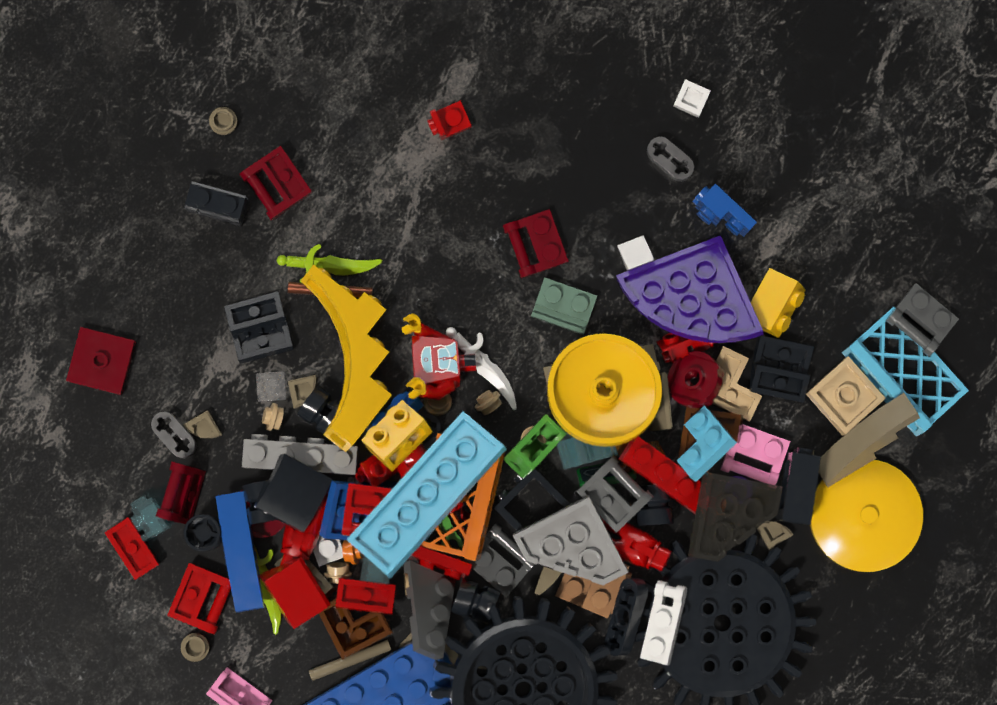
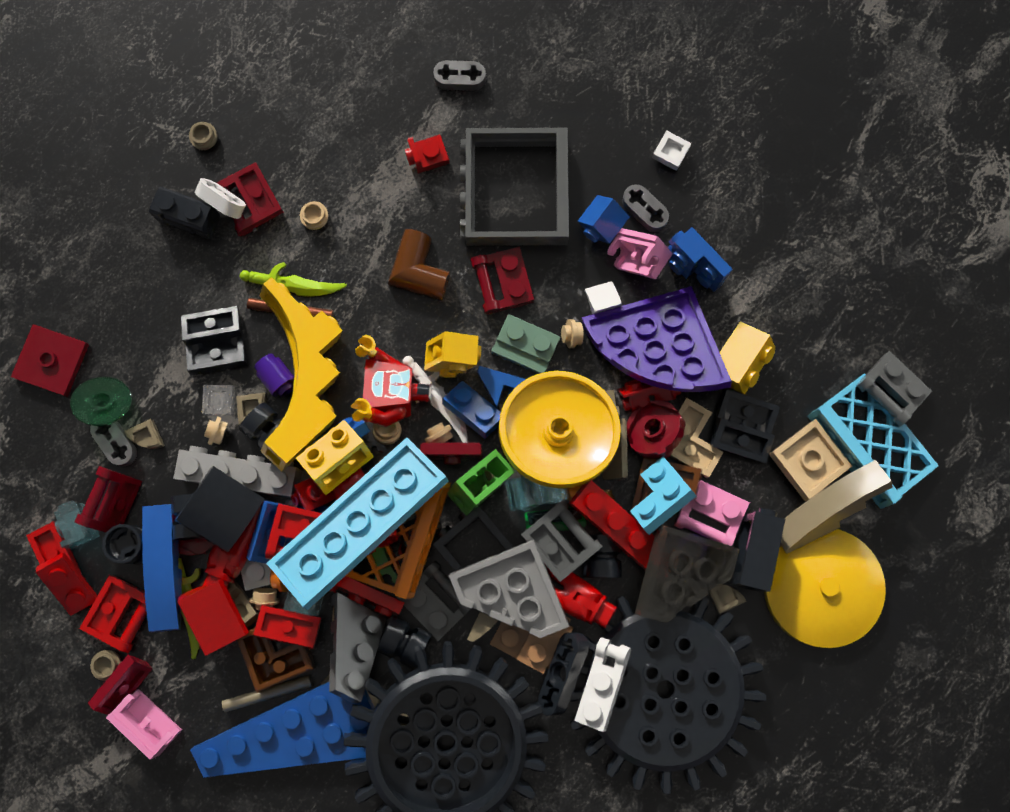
camera: 10 degrees right, 5 degrees down
none -> red plate [35,552,98,616]
none -> clear green dish [70,377,132,426]
none -> dark red plate [88,654,153,715]
none -> white beam [194,178,246,219]
none -> dark purple brick [254,354,294,398]
none -> tan plate [300,201,329,230]
none -> reddish brown brick [388,229,451,301]
none -> dark red plate [420,443,483,465]
none -> yellow brick [424,331,481,378]
none -> flat silver beam [433,60,486,91]
none -> blue plate [442,381,501,439]
none -> dark grey window [460,128,569,246]
none -> blue slope [477,366,526,409]
none -> tan plate [561,319,584,348]
none -> blue brick [577,195,630,244]
none -> bright pink hinge [607,228,673,280]

